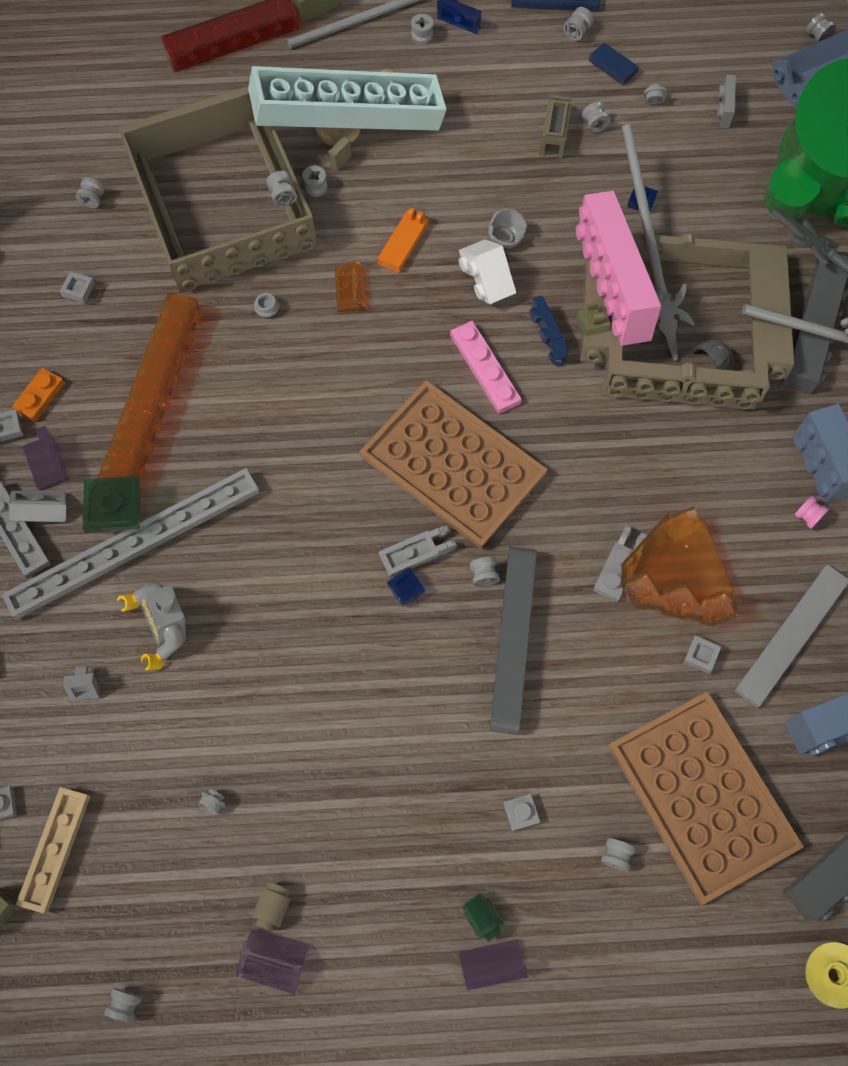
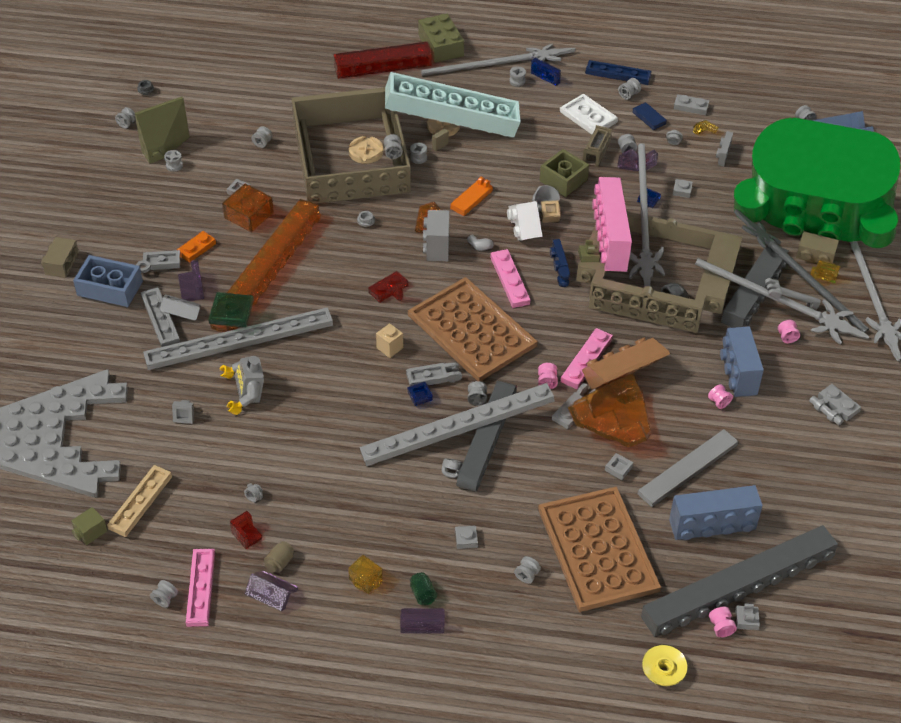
camera: 10 degrees right, 20 degrees down
none -> bright pink tile [186,549,215,627]
none -> clear orange brick [222,183,274,232]
none -> clear red panel [230,511,262,549]
none -> clear yellow brick [348,555,383,594]
none -> tan tile [349,136,383,164]
none -> light grey plate [360,383,555,466]
none -> clear red plate [368,271,408,303]
none -> tan brick [376,323,403,358]
none -> light grey brick [423,210,449,262]
none -> light grey tile [442,458,463,478]
none -> light grey arm [467,234,494,251]
none -> bright pink wheel [538,363,558,389]
none -> olive brick [540,149,589,197]
none -> tan slope [541,200,561,223]
none -> white tile [560,94,618,134]
none -> bright pink plate [560,328,613,390]
none -> medium nougat slope [582,337,670,391]
none -> clear purple slope [617,148,658,171]
none -> light grey plate [673,179,693,198]
none -> light grey plate [674,94,710,116]
none -> clear yellow arm [693,120,719,135]

